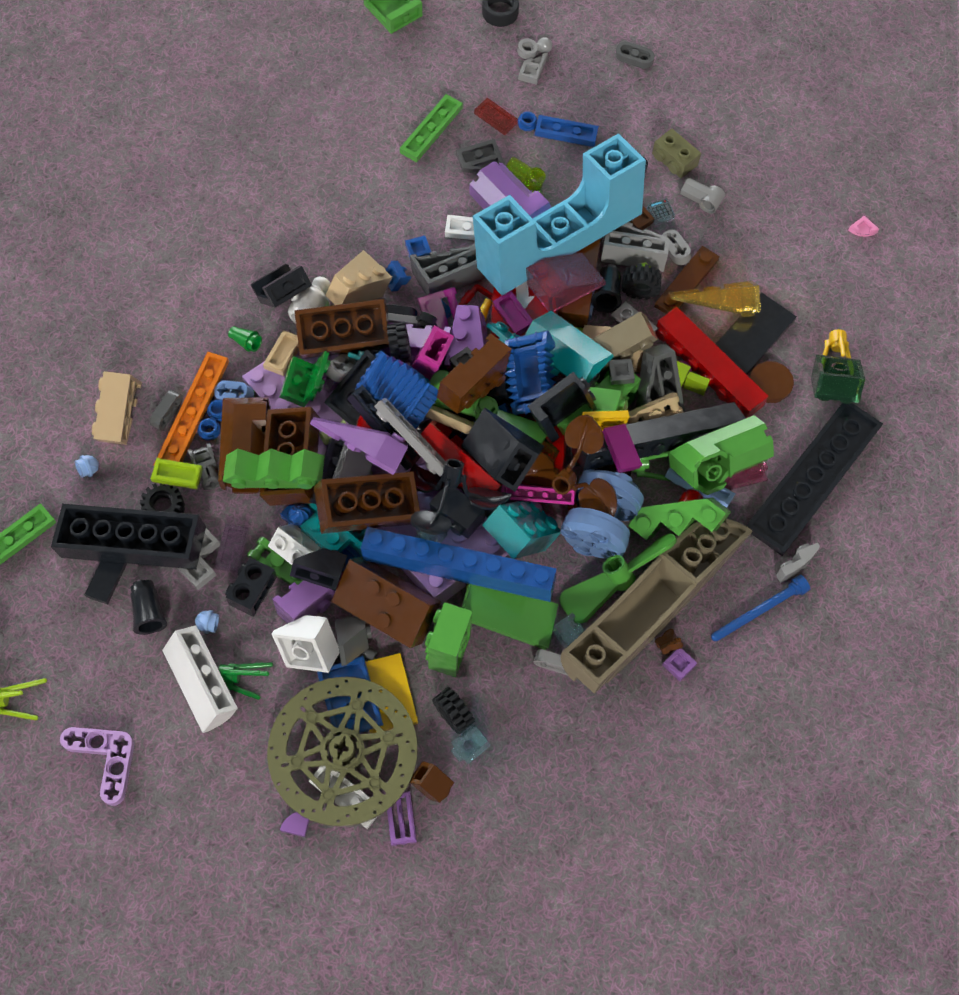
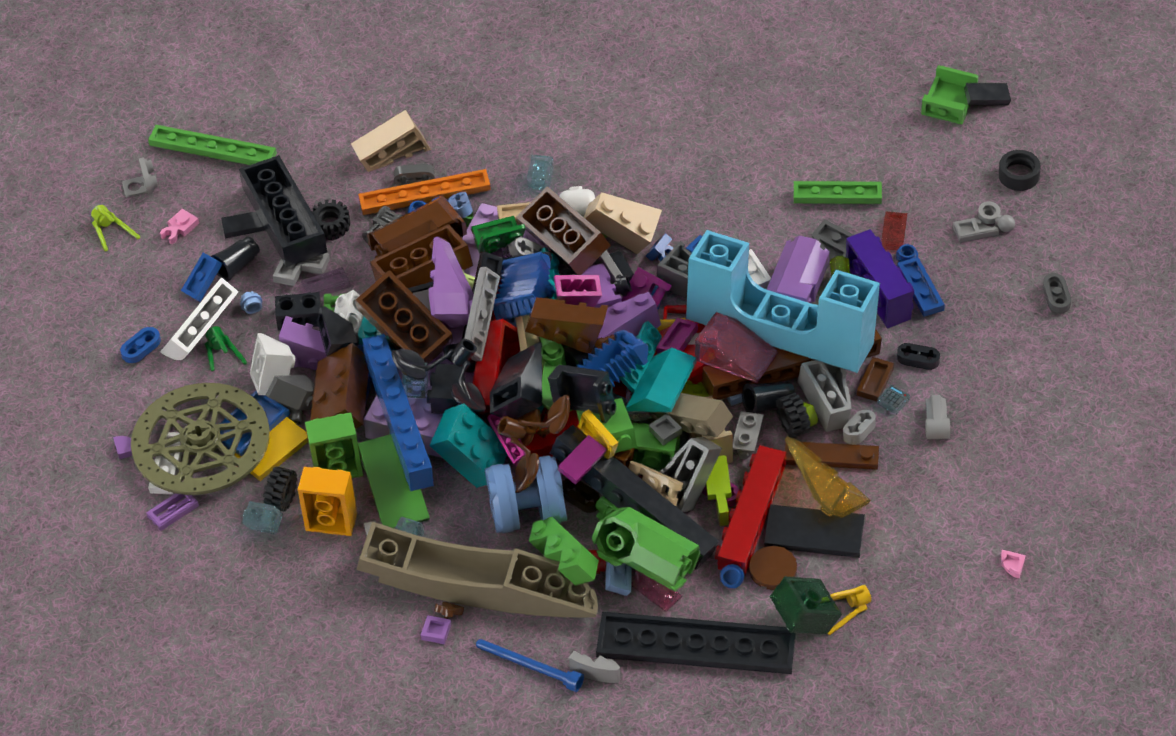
camera: 65 degrees right, 15 degrees down
lavender beam [60,727,134,806] -> none
light blue plate [75,455,99,478] -> none
lime tile [151,458,203,490] -> none
bright green brick [223,449,325,489] -> none
green cone [228,326,262,352] -> none
black panel [251,264,312,308] -> none
black tyre [387,322,412,363] -> none
reddish brown brick [410,761,455,803] -> none
bright green piece [560,533,677,624] -> none
olive brick [652,128,701,179] -> none
none -> blue plate [120,327,161,363]
none -> bright pink plate [160,209,199,244]
none -> blue plate [181,252,223,302]
none -> light orange brick [297,467,357,536]
none -> clear light blue brick [527,155,554,190]
none -> blue plate [720,564,744,589]
none -> dark purple brick [845,229,914,329]

